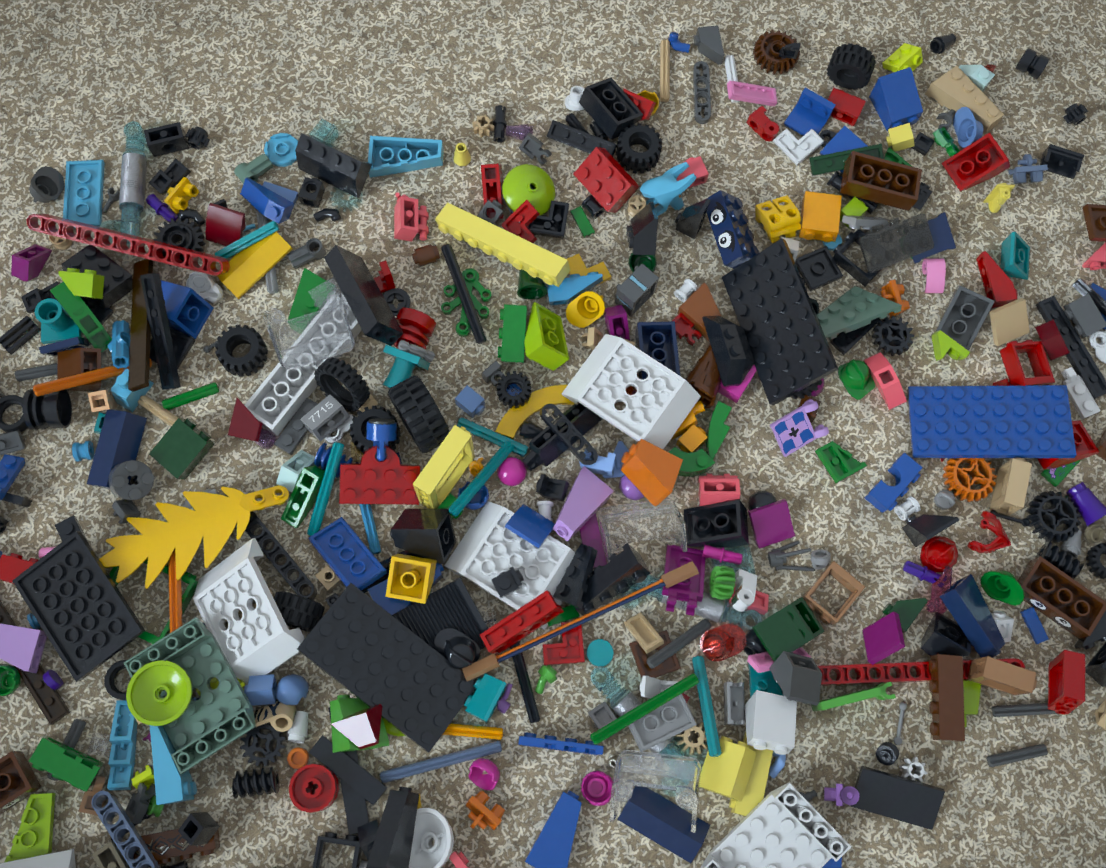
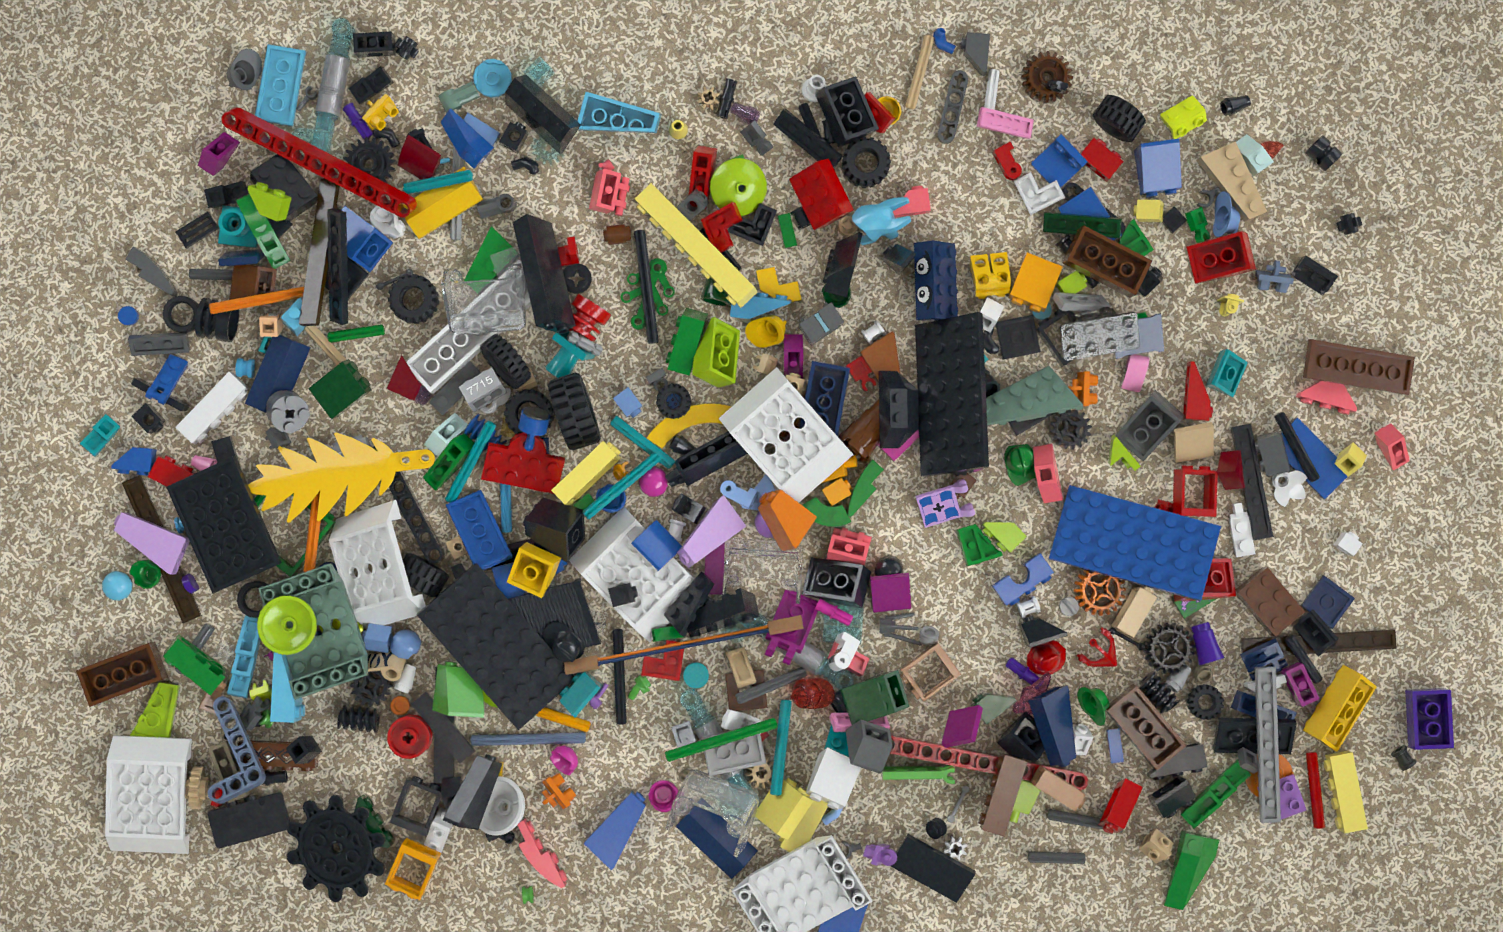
camera: 15 degrees right, 15 degrees up
dark azure piece [108,320,130,369] -> none
slope [331,704,383,749] -> none
red fence [480,590,564,655] -> none
blue wing [518,732,604,756] -> none
black beam [540,404,598,465] -> none
bright green gear [709,565,736,600] -> none
light grey hinge [723,682,745,725] -> none
none -> white brick [175,372,250,444]
none -> lime slope [982,522,1027,553]

